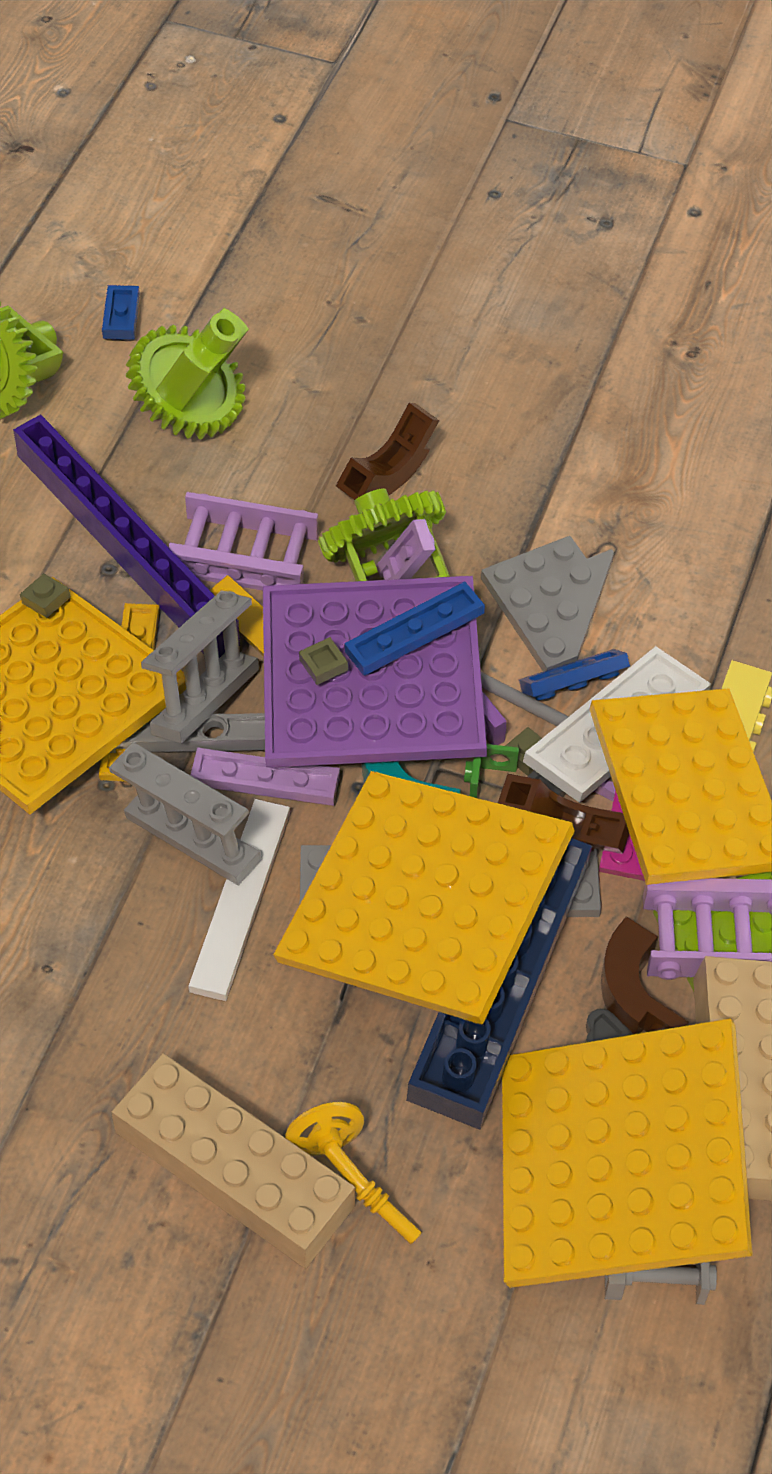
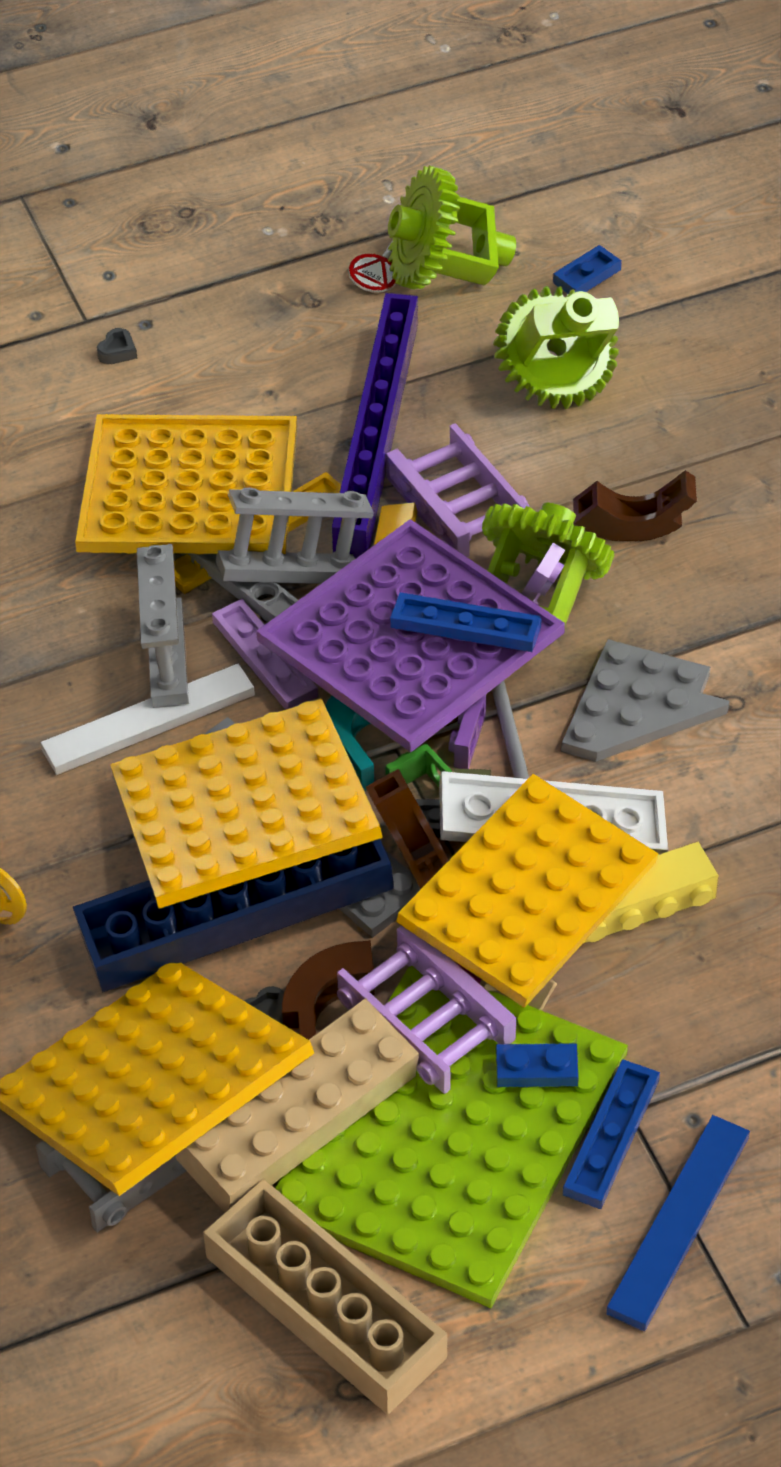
camera: 50 degrees right, 5 degrees down
olive plate [20,573,71,618] -> none
olive plate [299,637,348,685] -> none
blue plate [519,649,630,700] -> none

